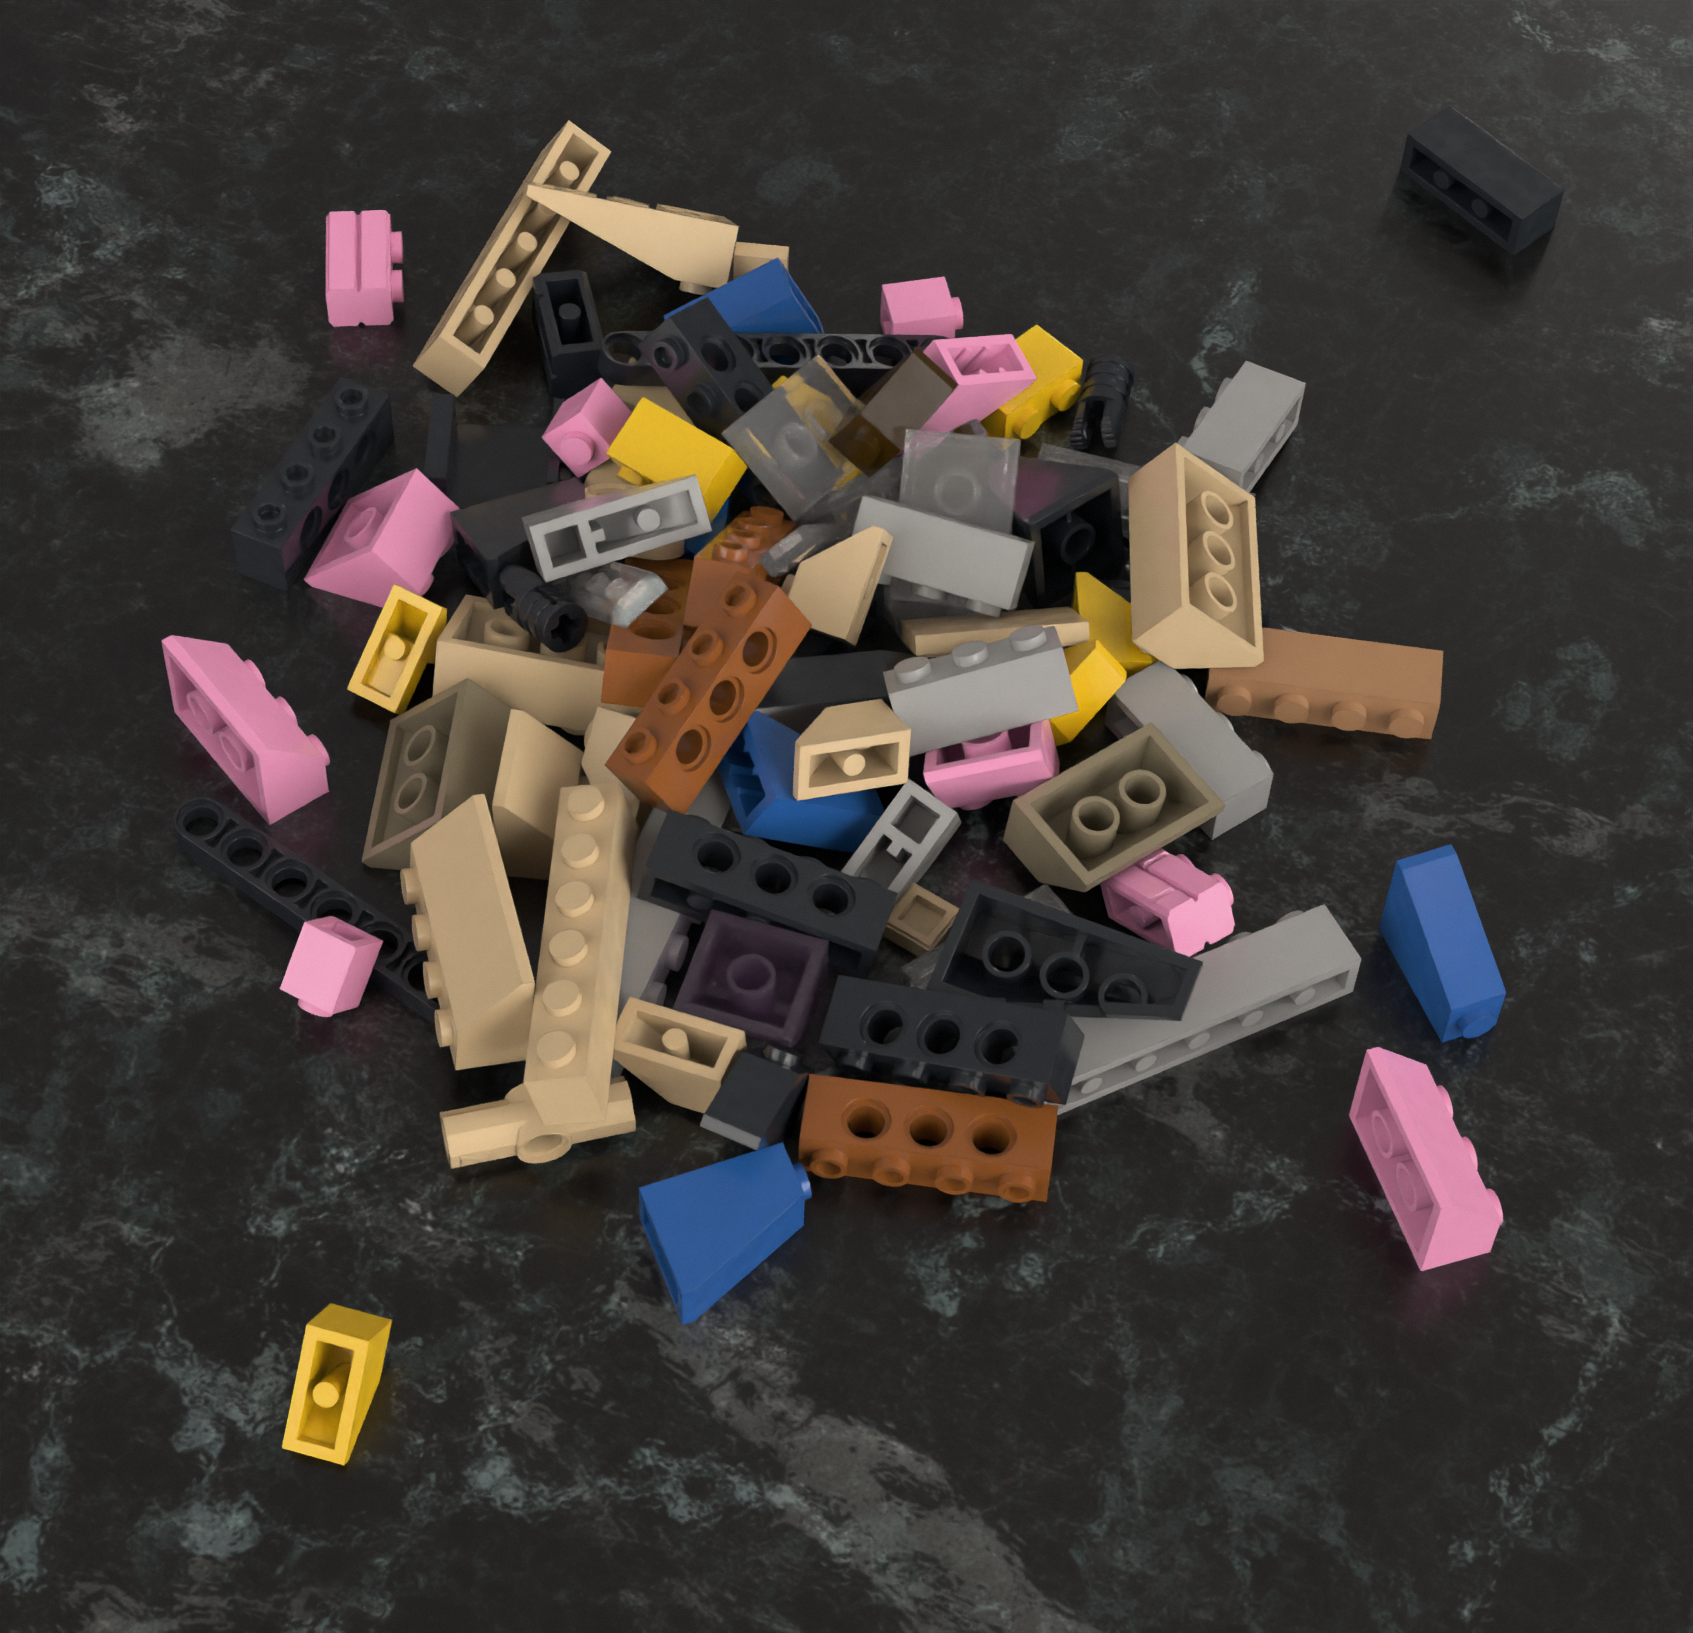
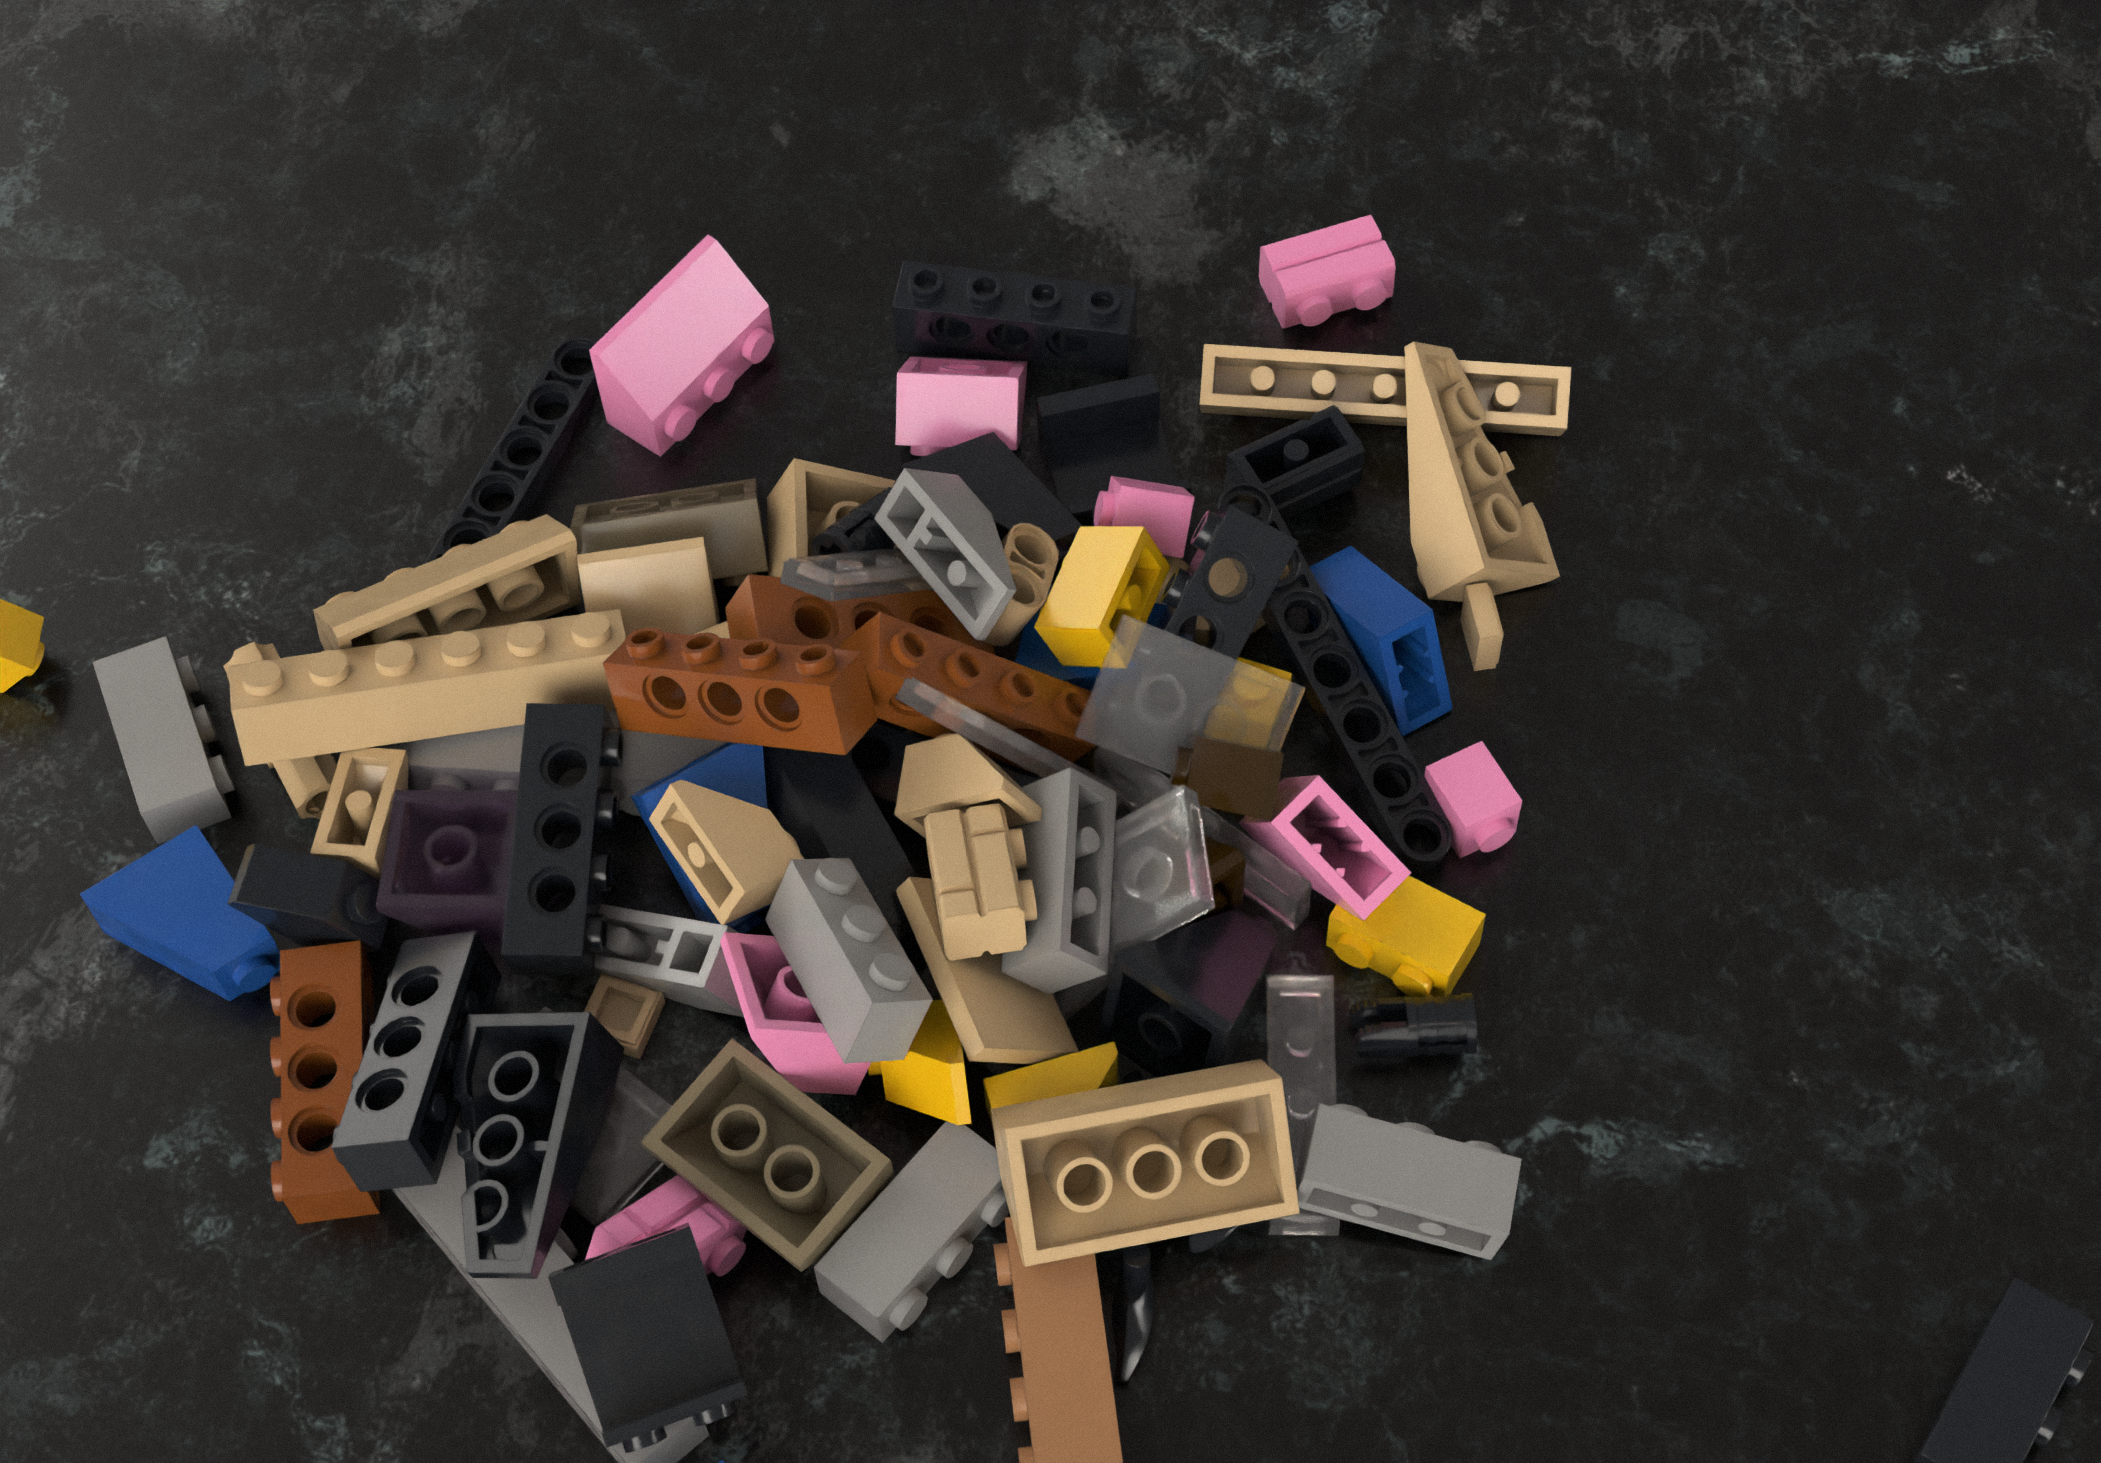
camera: 80 degrees right, 5 degrees up
bright pink brick [280,916,383,1017] -> none
yellow slope [347,584,447,714] -> none
none -> light grey brick [93,636,235,844]
none -> black panel [548,1223,748,1453]
none -> tan brick [924,803,1037,961]

